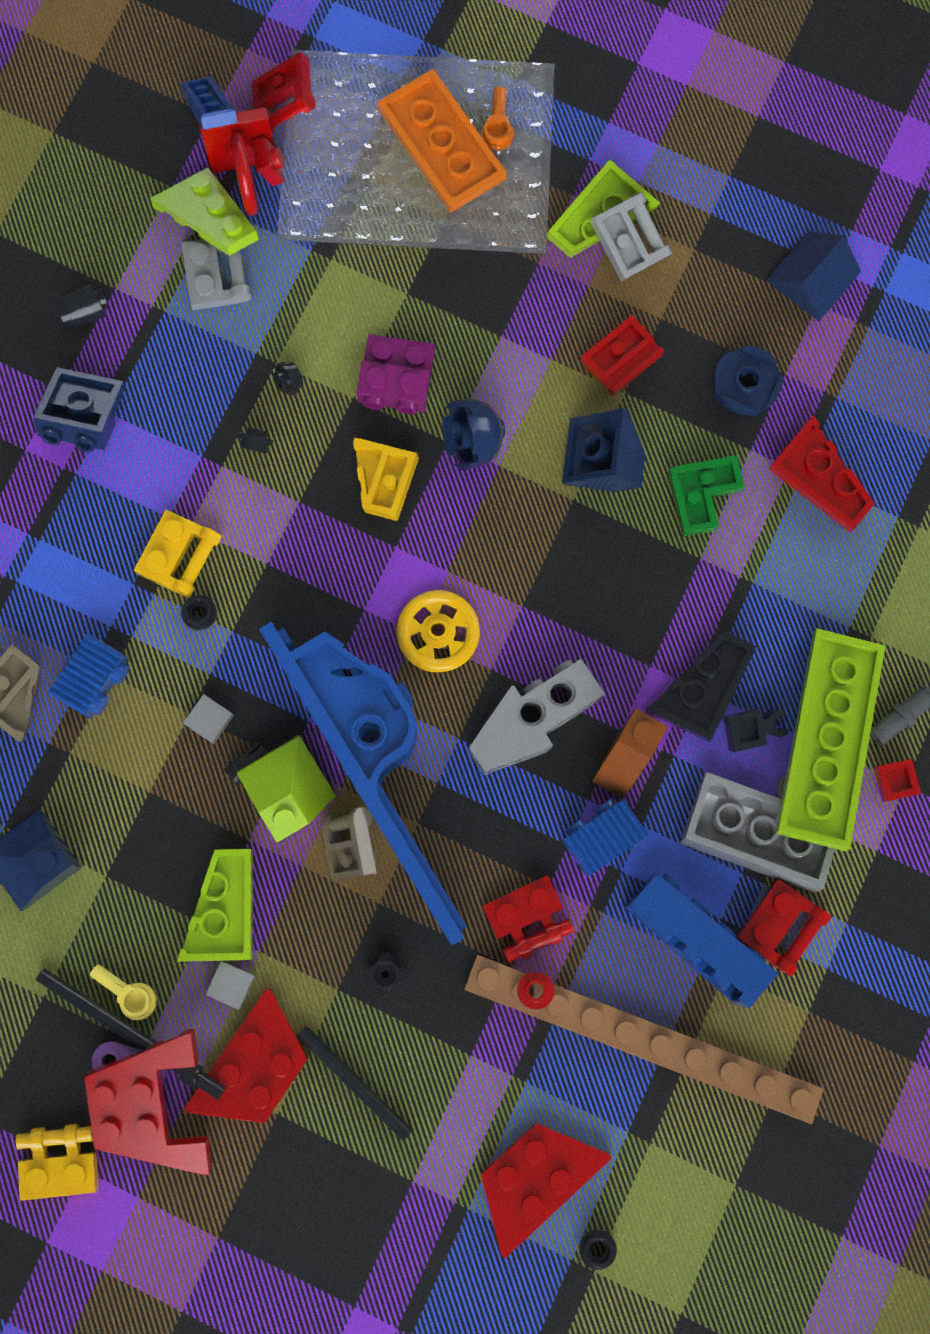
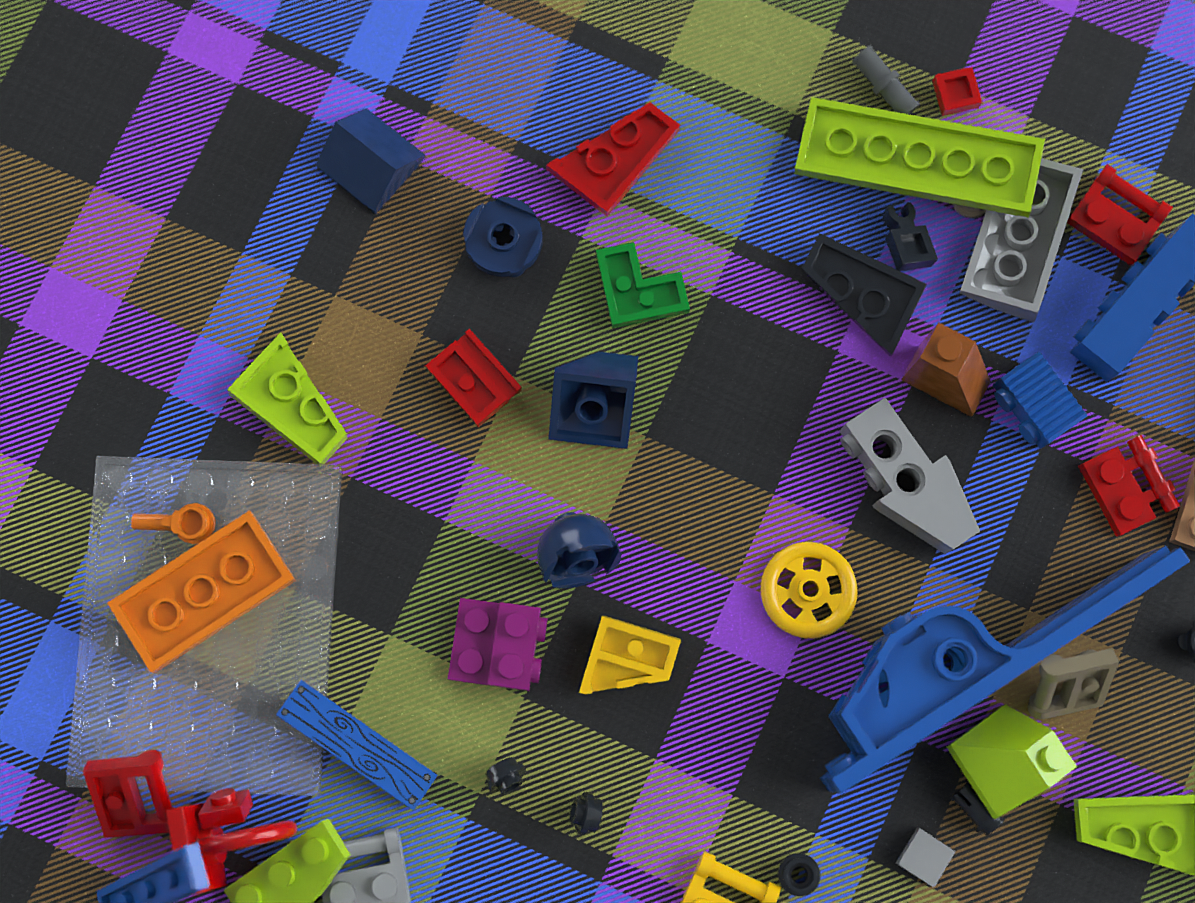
camera: 90 degrees left, 0 degrees up
light grey plate [590,192,673,282] -> none
none -> blue tile [276,680,438,811]

